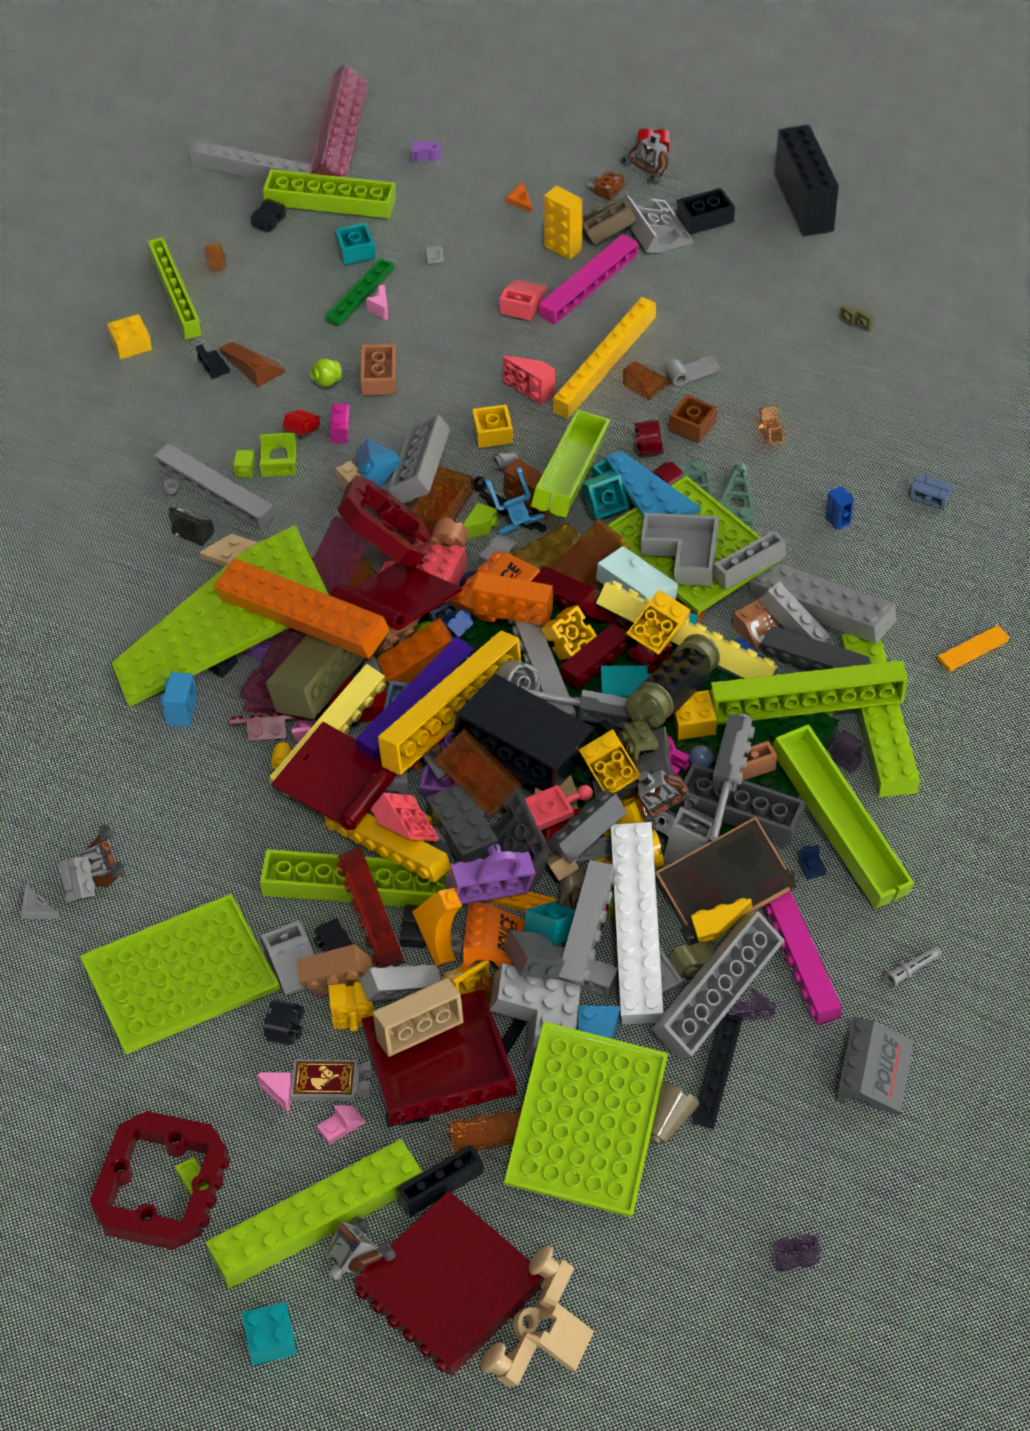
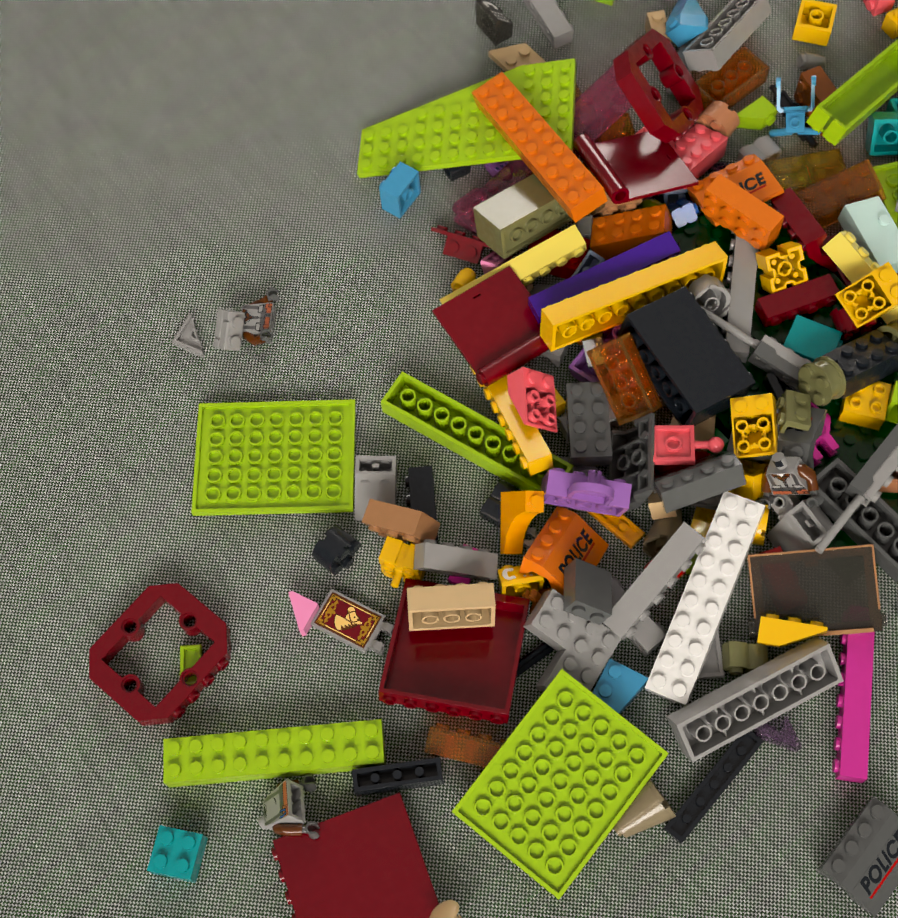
camera: 30 degrees right, 15 degrees up
bright pink slope [317,1105,365,1145] -> none
clear red brick [337,847,406,968] -> none
black hinge [472,476,486,492] -> none
teal brick [524,901,575,946] -> none
sand blue piece [689,745,714,768] -> none

